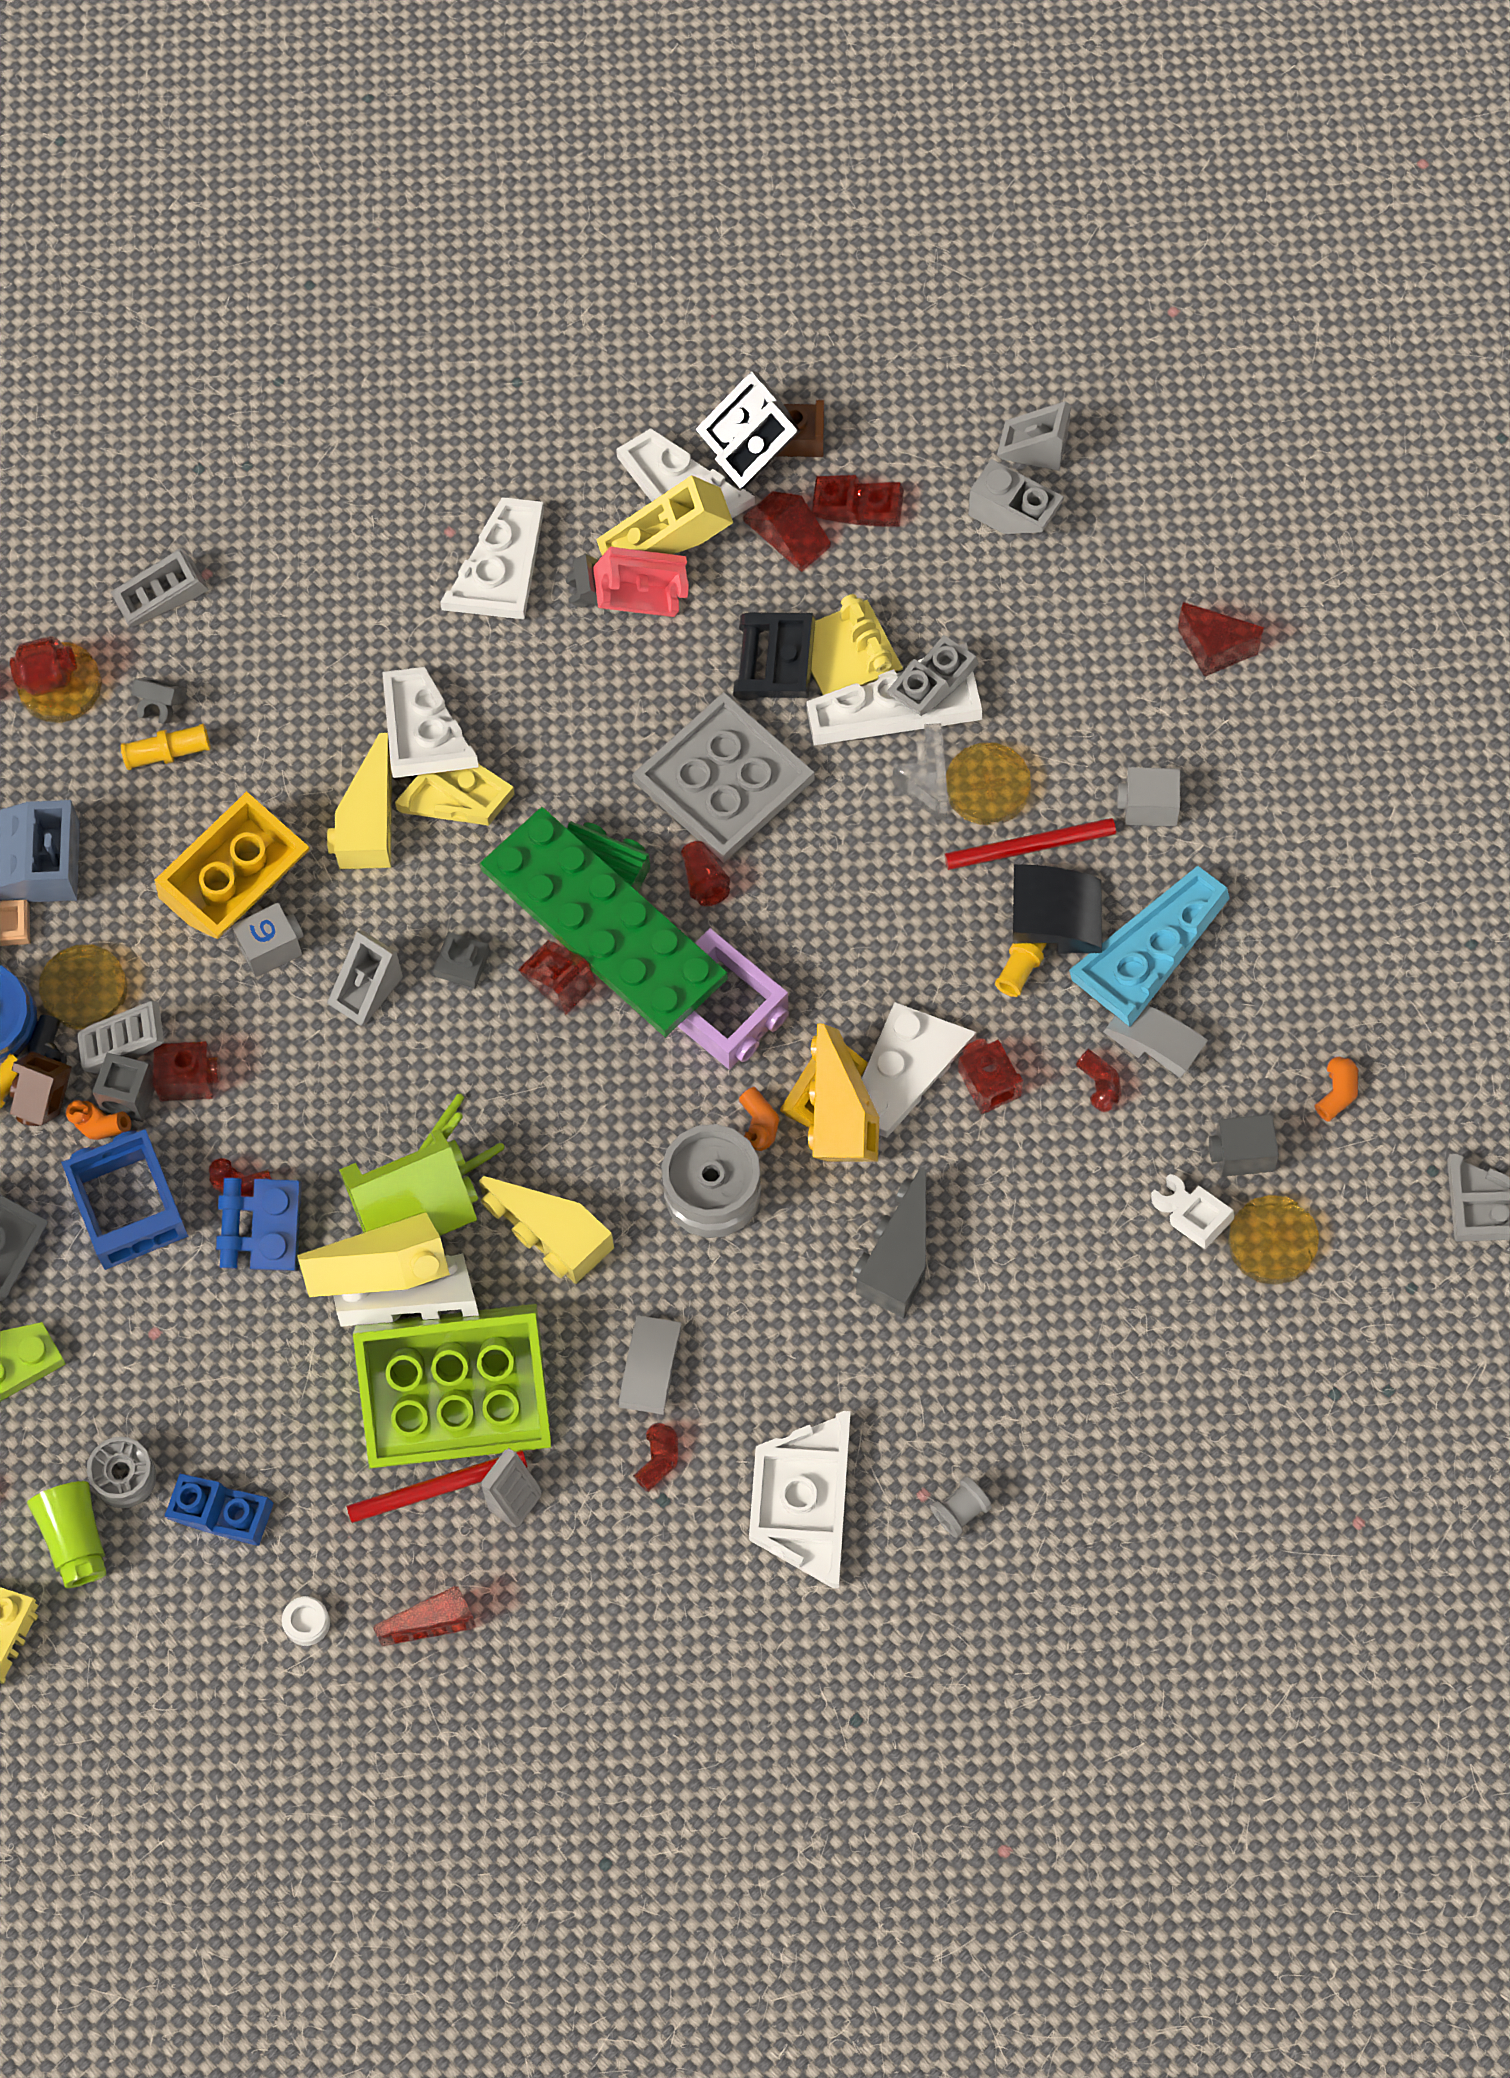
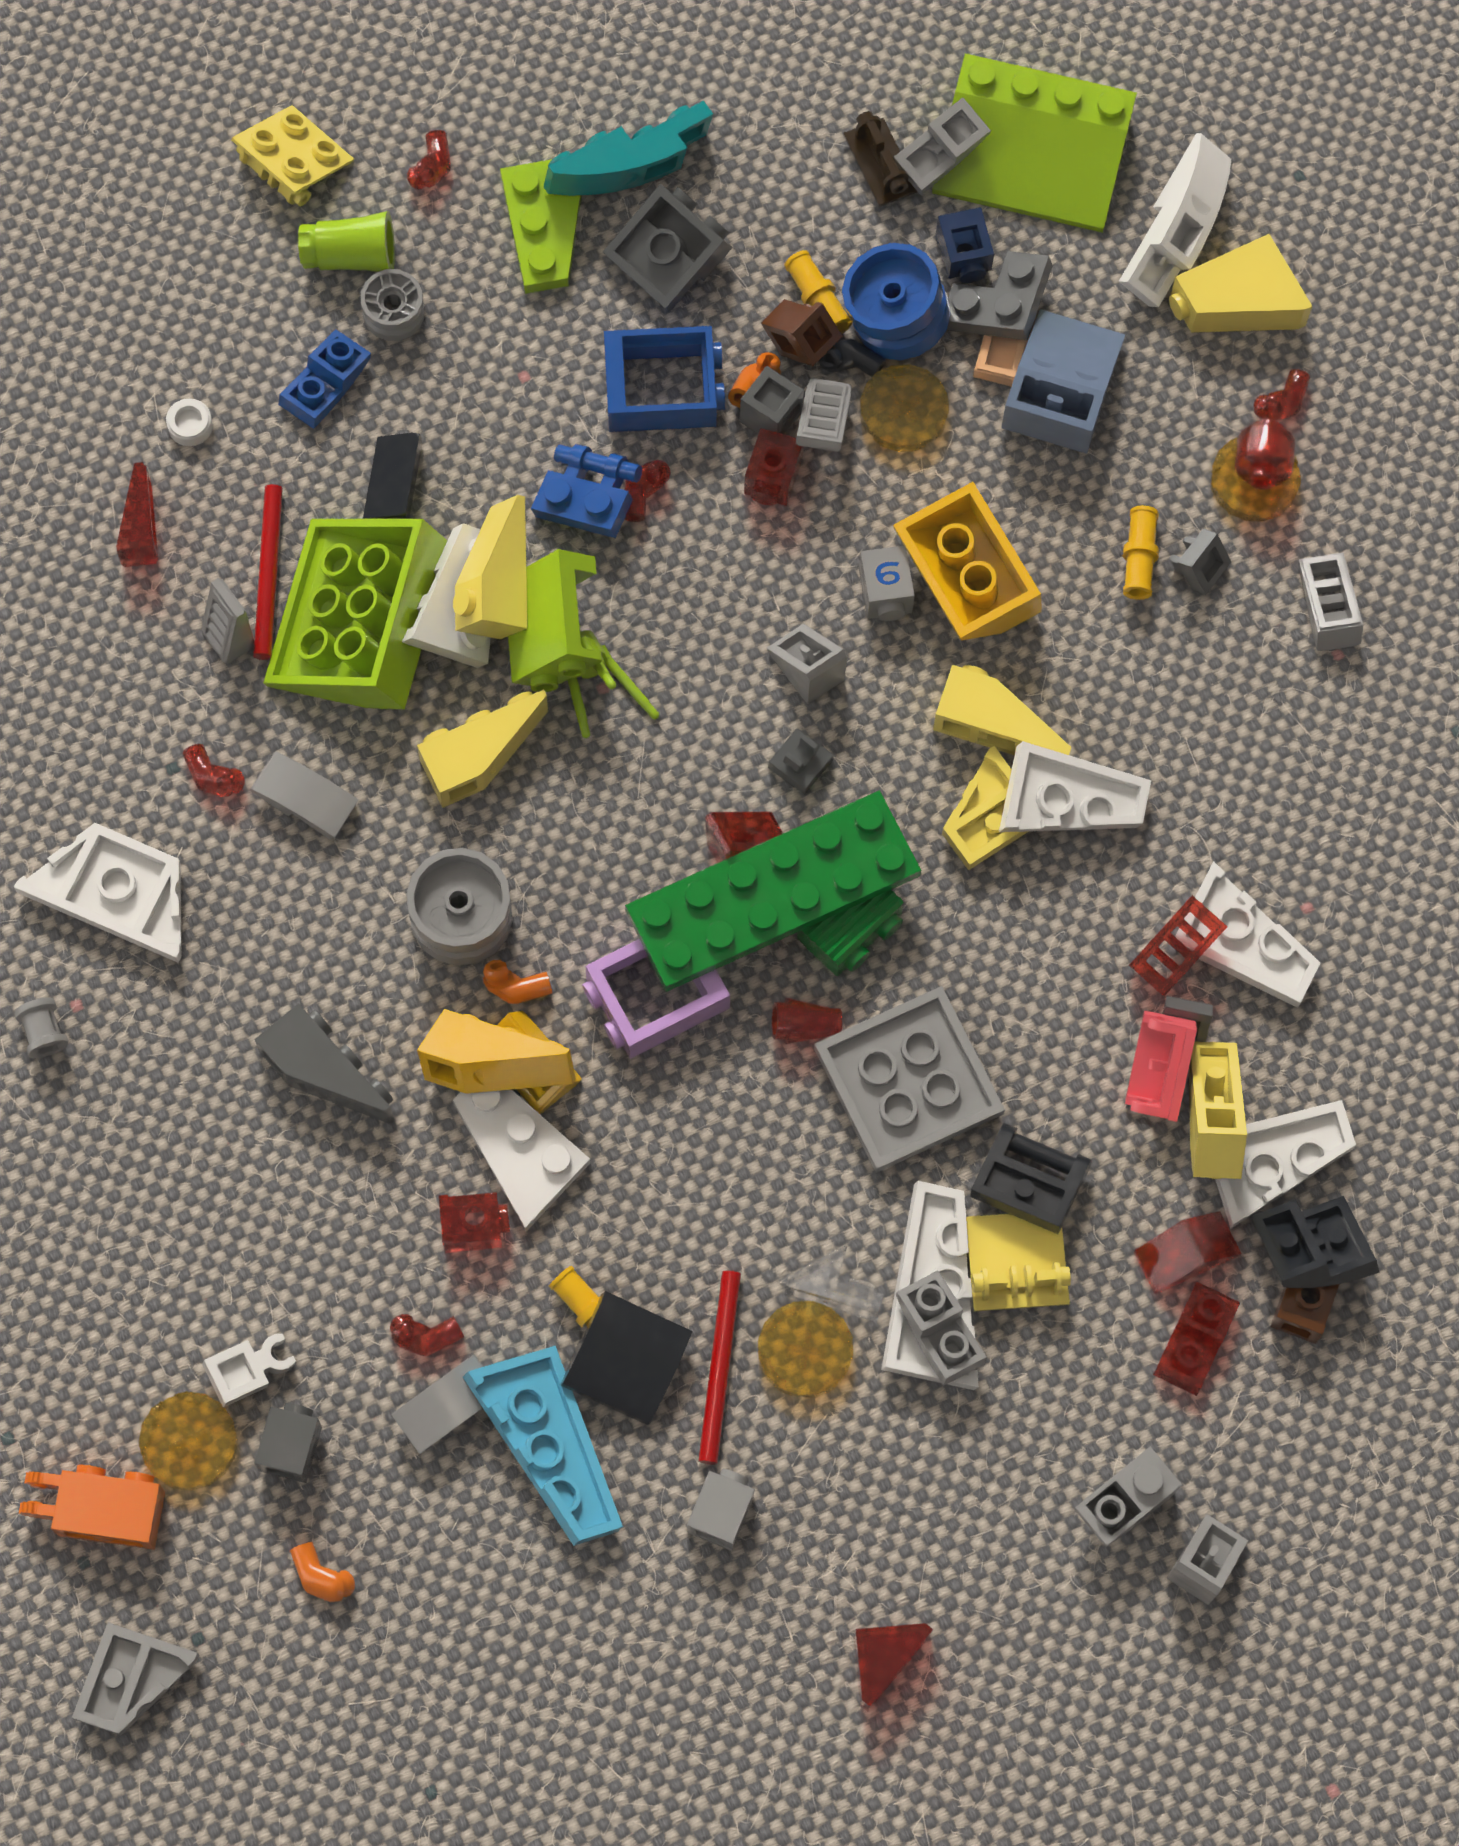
camera: 105 degrees right, 5 degrees up
none -> orange hinge [18,1465,165,1550]
none -> black slope [363,432,422,519]
none -> clear red slope [1129,895,1228,996]

